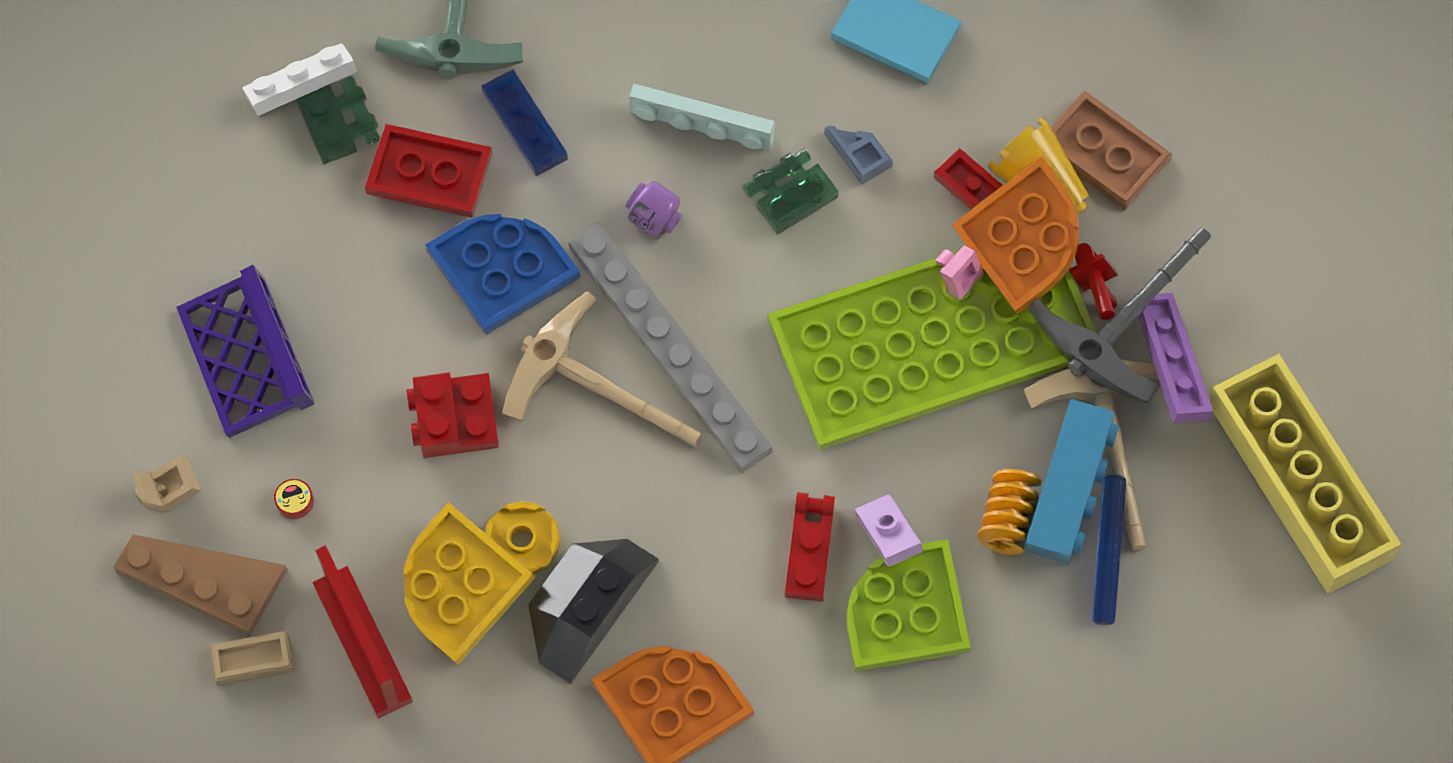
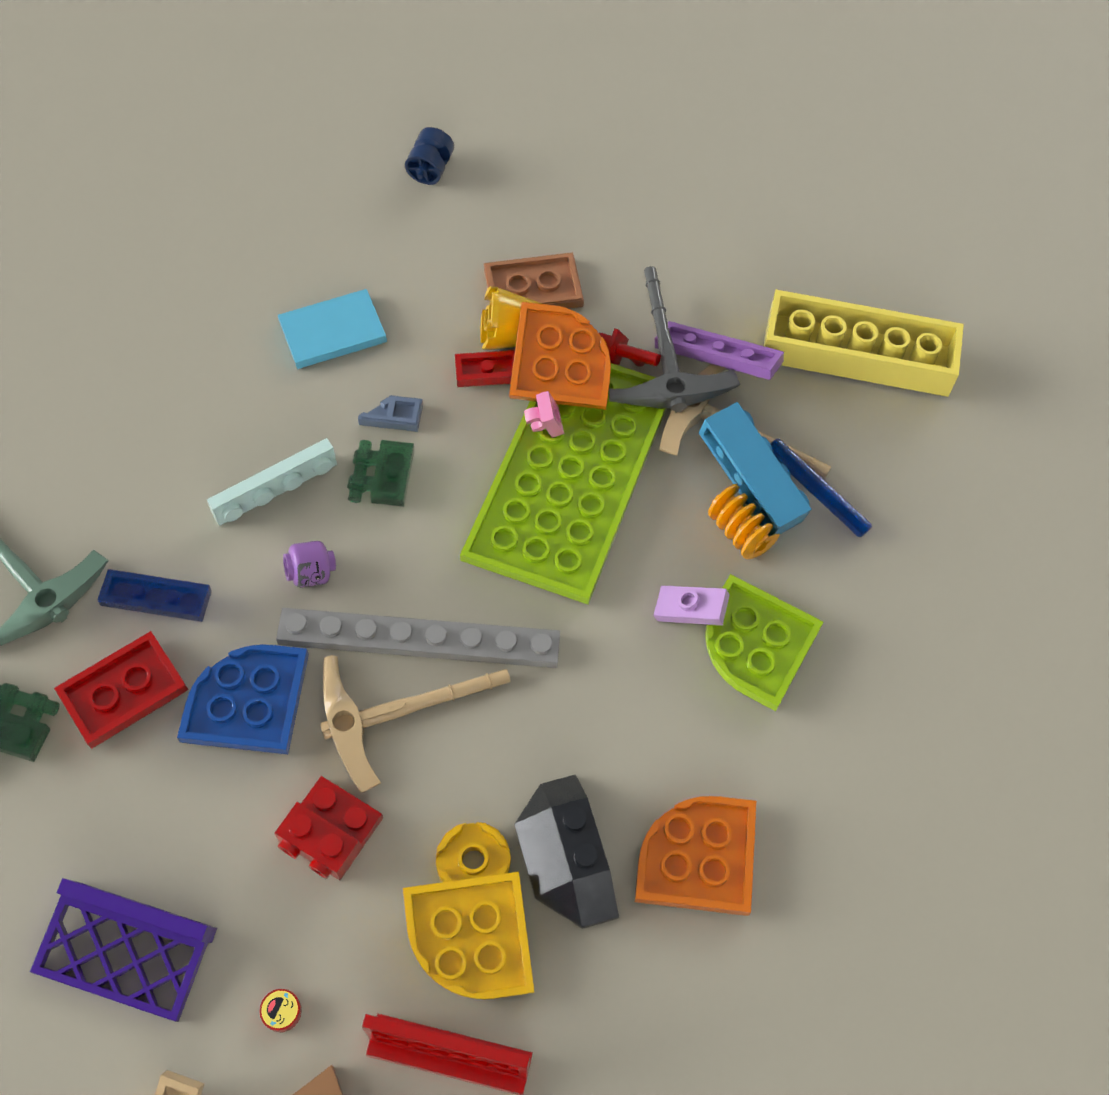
camera: 55 degrees left, 5 degrees down
red plate [785,492,835,602] -> none

